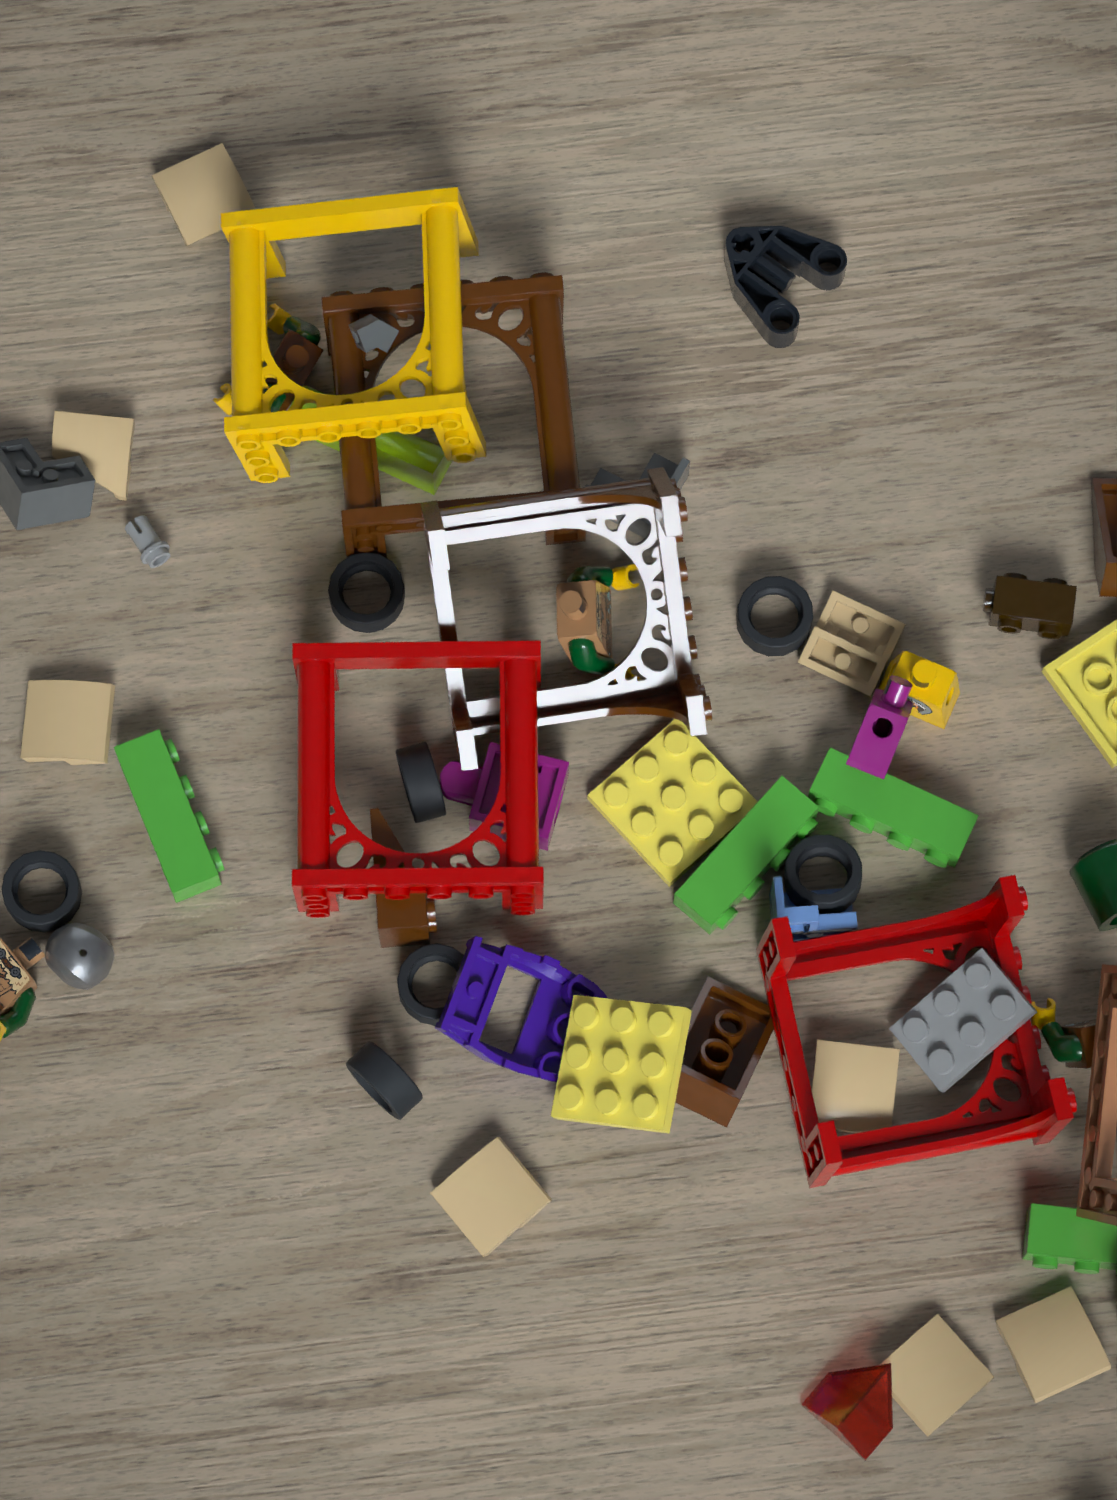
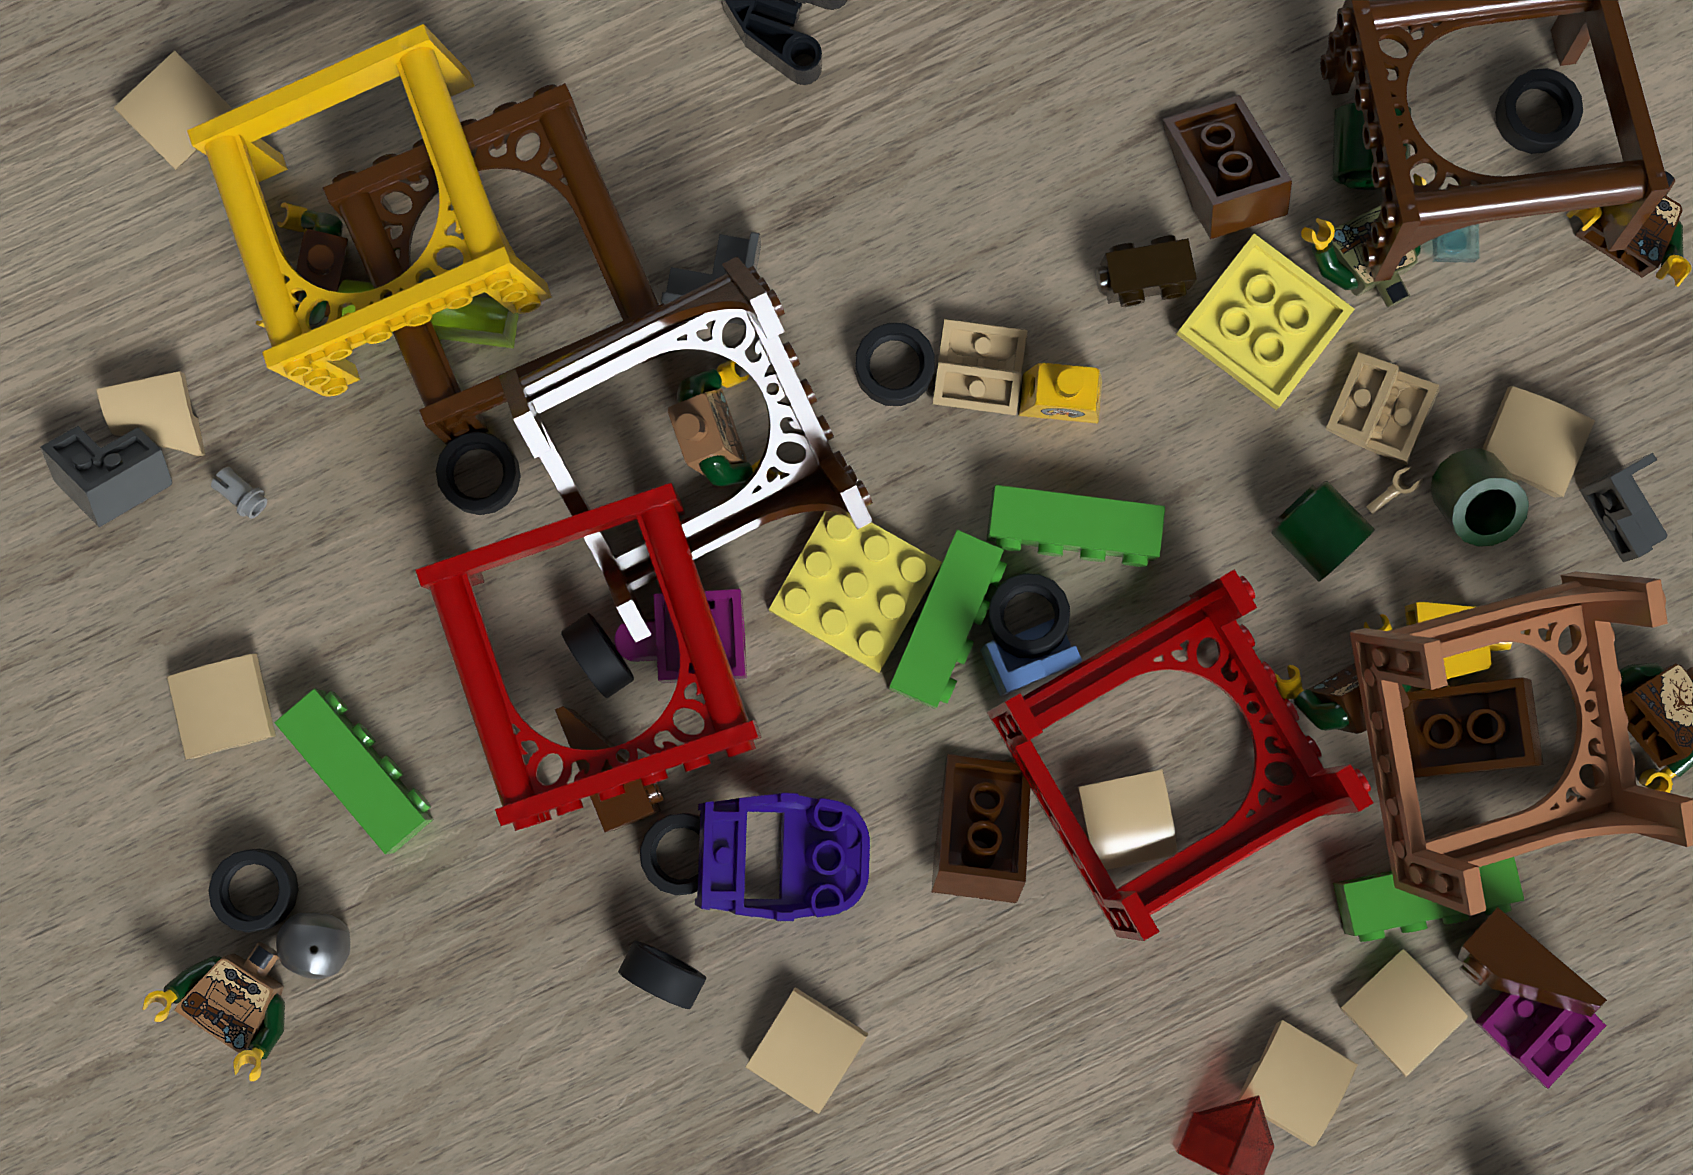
camera: 20 degrees left, 10 degrees up
dark grey piece [348,314,399,353] -> none
light yellow plate [551,995,692,1134] -> none
magenta torso [846,676,913,779] -> none
light grey plate [889,948,1037,1093] -> none

